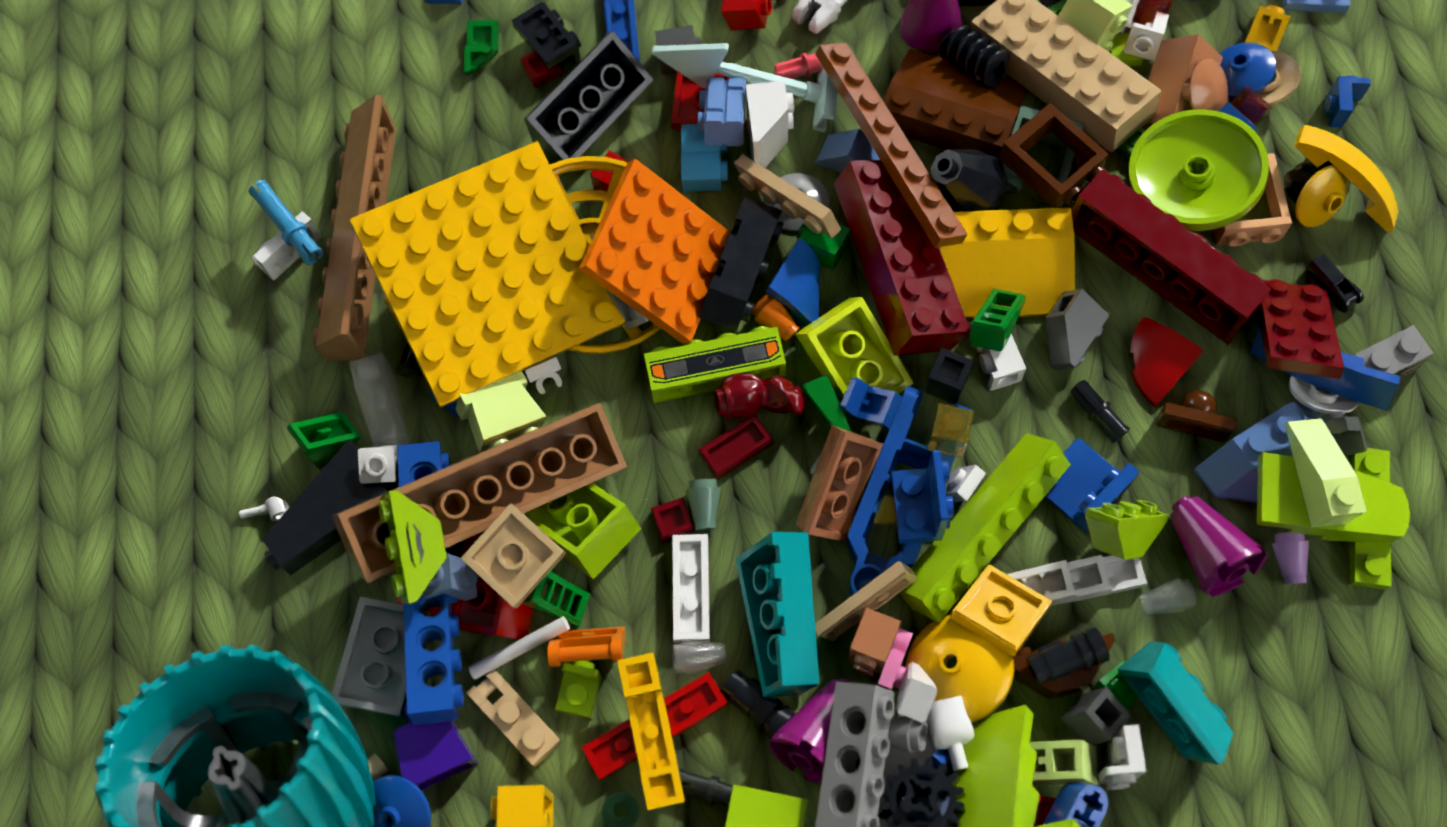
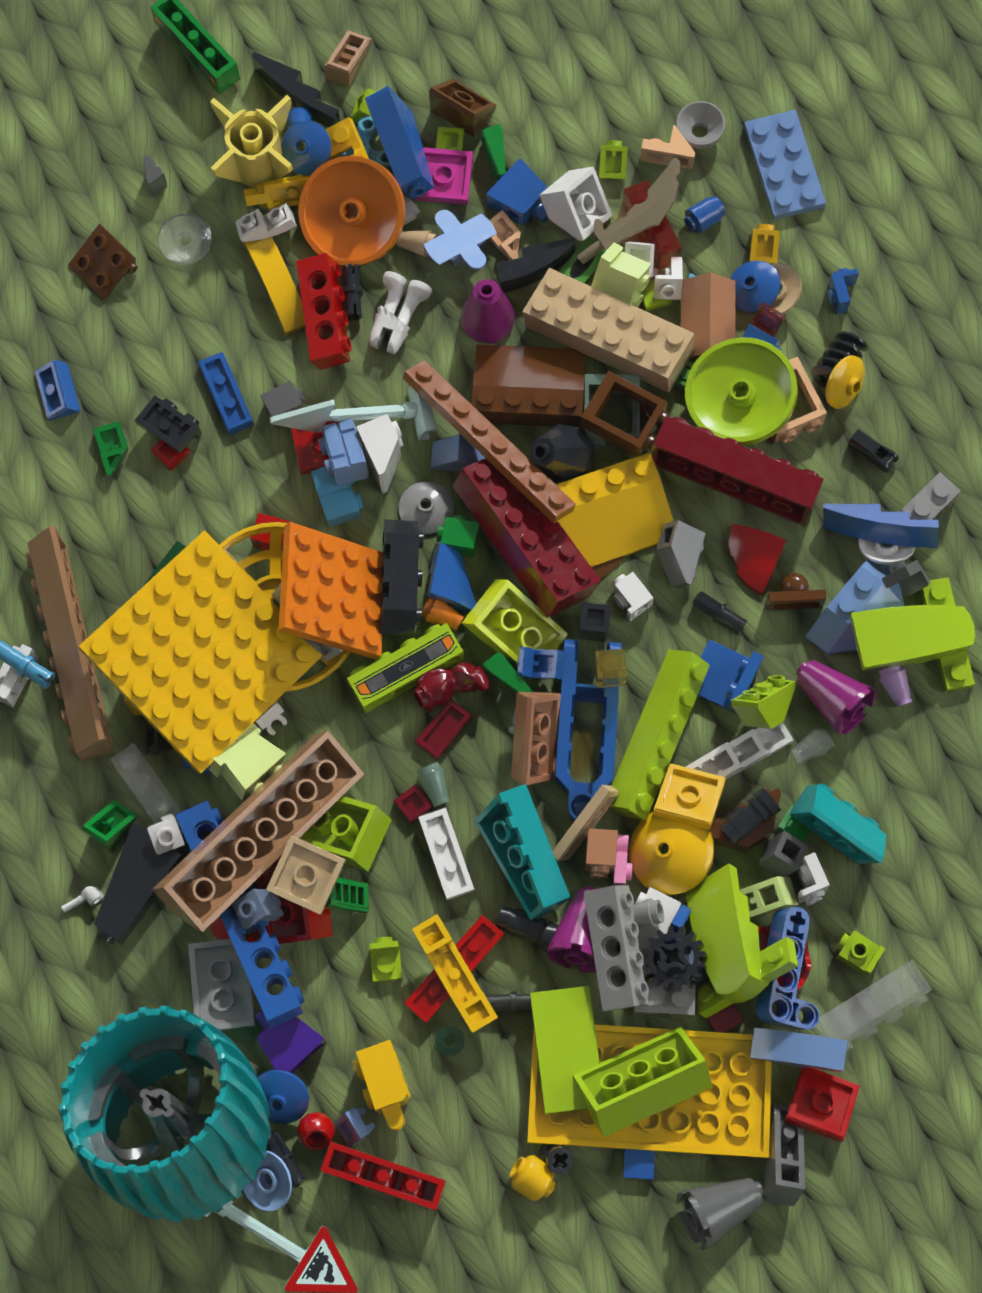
camera: 20 degrees left, 5 degrees up
lime slope [379,490,447,604] -> none
tan plate [466,669,562,767] -> none
white bar [468,616,570,679] -> none
black slope [524,30,653,164] -> none
orange plate [547,626,626,667] -> none
clear cone [672,640,726,676] -> none
tan plate [734,154,841,239] -> none
coral axle [774,53,823,79] -> none
blue bracket [891,450,954,544] -> none
white slope [896,662,937,722] -> none
white piece [927,696,974,771] -> none
black piece [939,25,1009,89] -> none
white plate [946,465,986,503] -> none
green slope [970,289,1026,351] -> none
nougat dish [1182,59,1228,111] -> none
dark red plate [1258,279,1344,379] -> none
yellowish green slope [1285,418,1367,528] -> none
yellow slope [1294,125,1398,233] -> none

